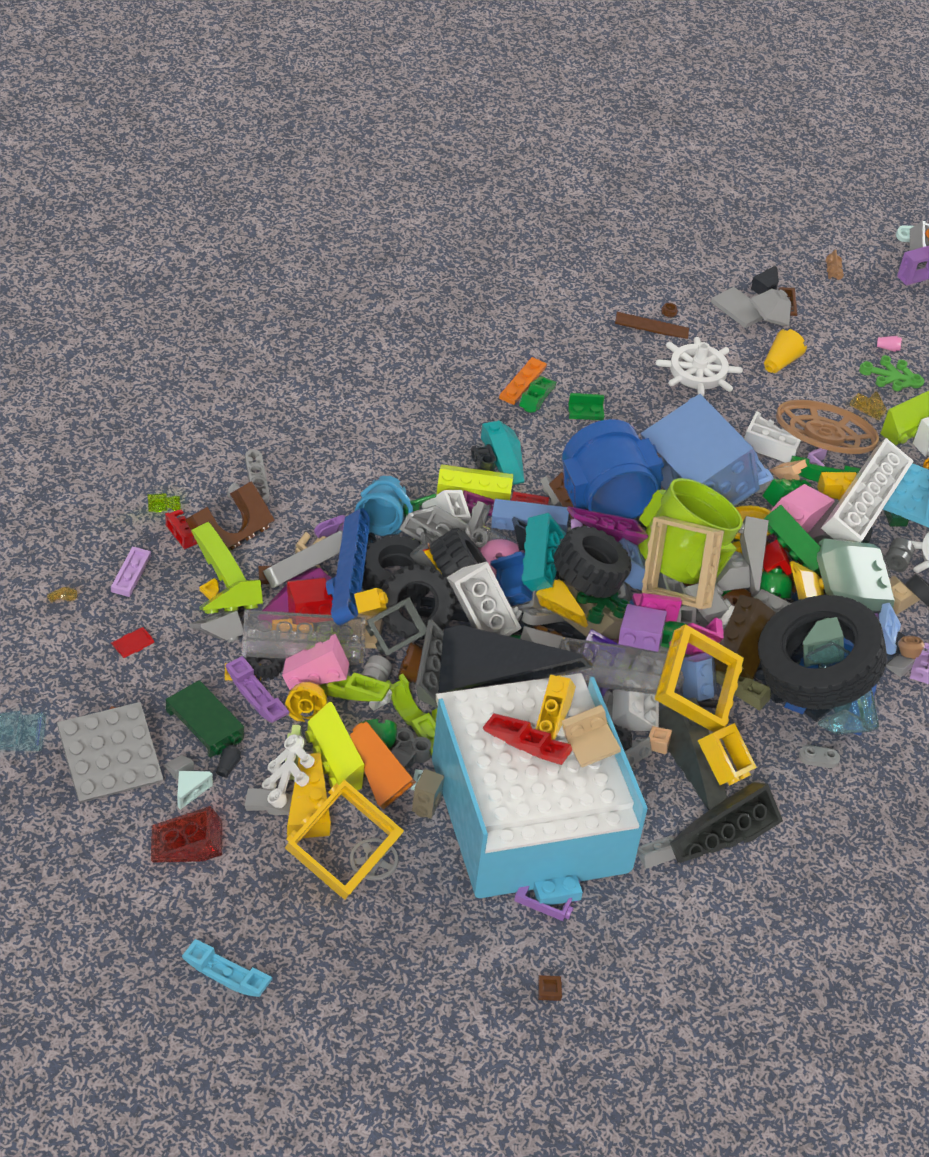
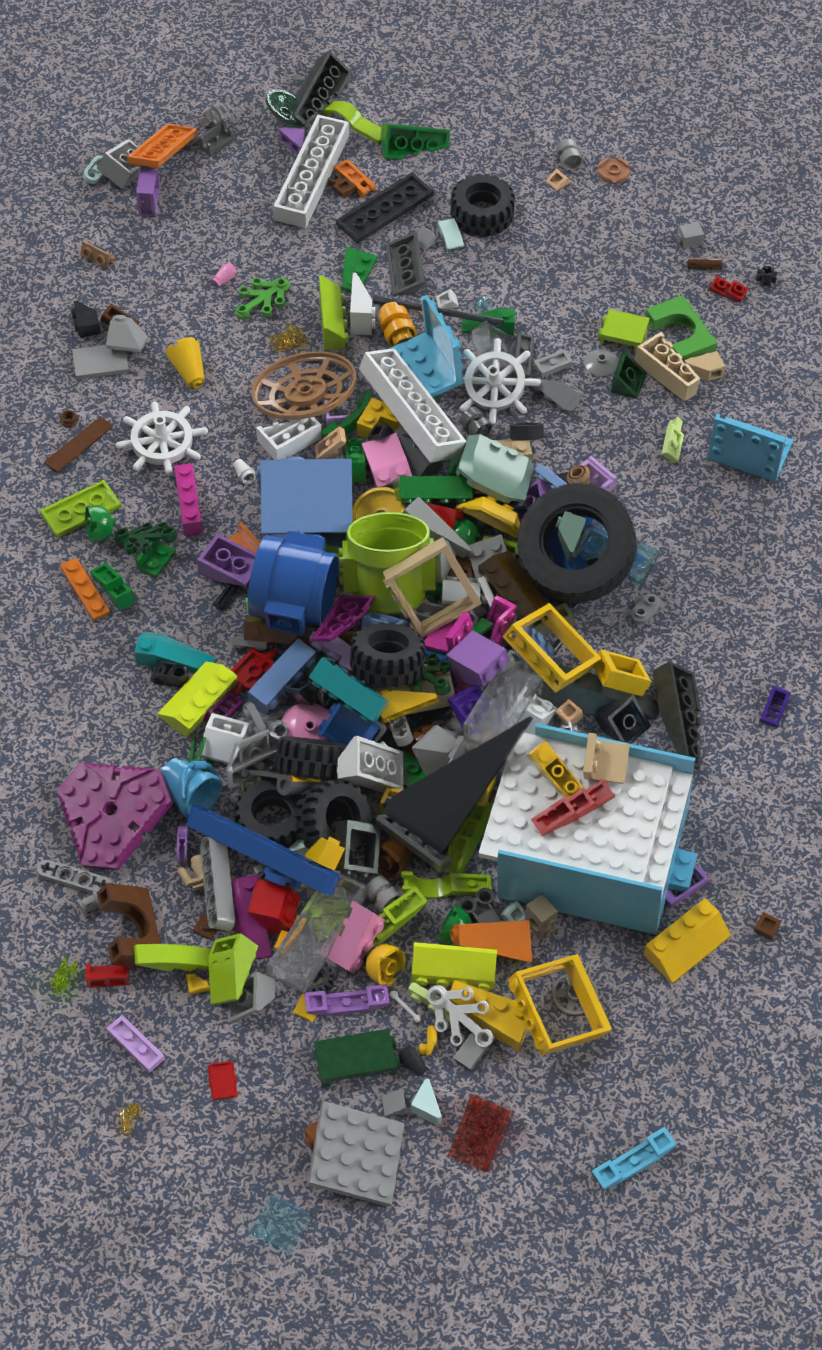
camera: 55 degrees left, 10 degrees up
none -> lime tile [39,480,122,538]
none -> magenta plate [56,762,173,870]
none -> green cylinder [84,505,116,542]
none -> dark green plant [114,522,177,555]
none -> dark pink arch [174,464,202,536]
none -> black slope [367,423,394,440]
none -> white hinge [390,991,422,1023]
none -> yellow arm [419,1025,437,1056]
none -> black slope [594,694,651,744]
none -> yellow slope [644,898,731,983]
none -> dark purple slope [760,686,791,727]

